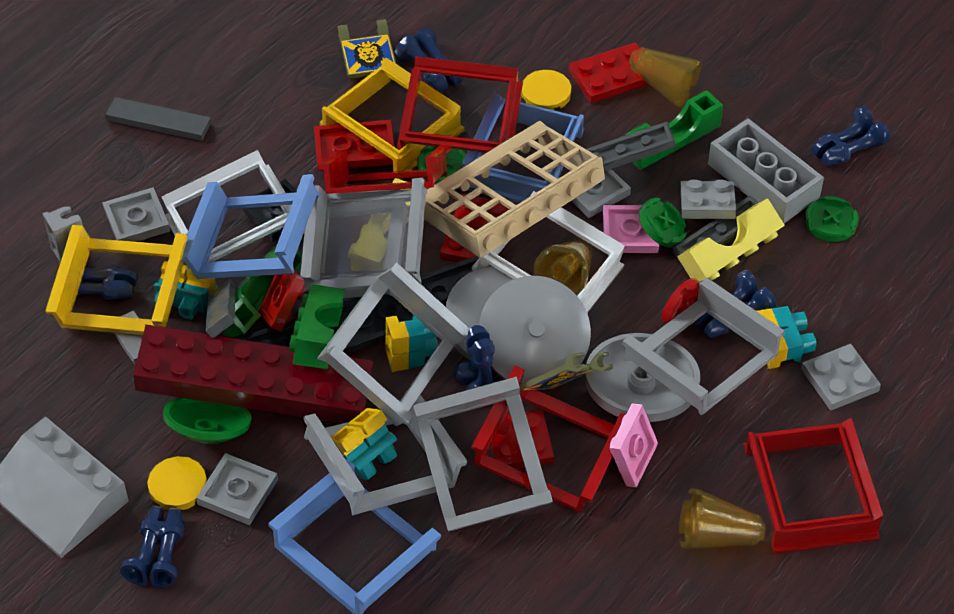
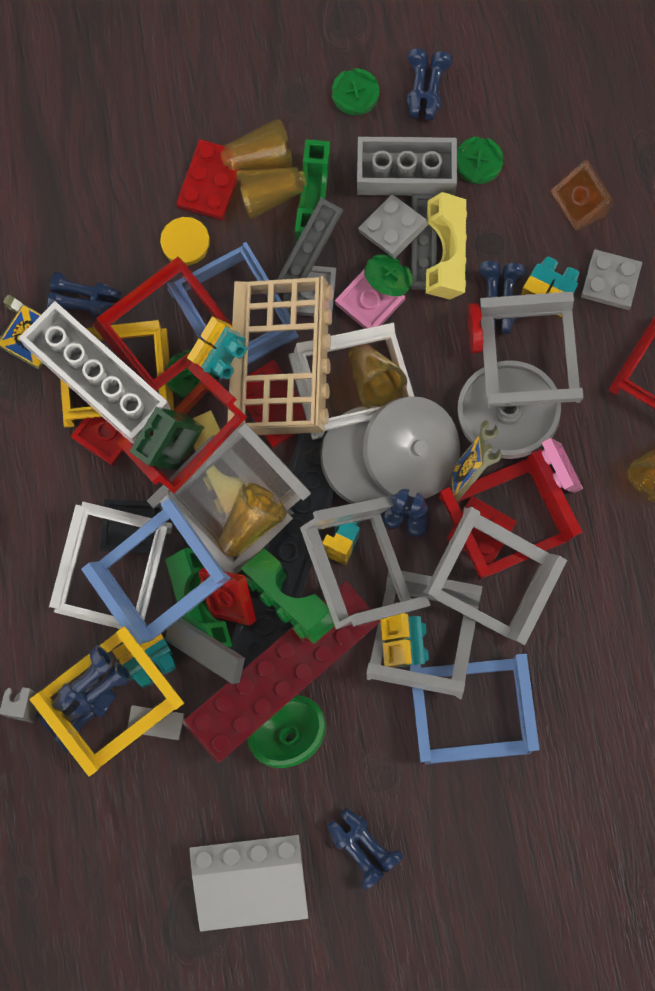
camera: 45 degrees left, 25 degrees up
light grey plate [102,187,170,242] -> none
yellow tile [147,456,207,510] -> none
light grey plate [196,453,278,525] -> none
none -> white brick [19,301,171,444]
none -> dark blue piece [52,645,131,721]
none -> dark green window [129,406,205,470]
none -> teal hips [187,316,248,379]
none -> clear yellow cone [219,483,287,556]
none -> clear yellow cone [236,167,307,220]
none -> green tile [332,68,380,116]
none -> clear orange slope [551,160,613,231]

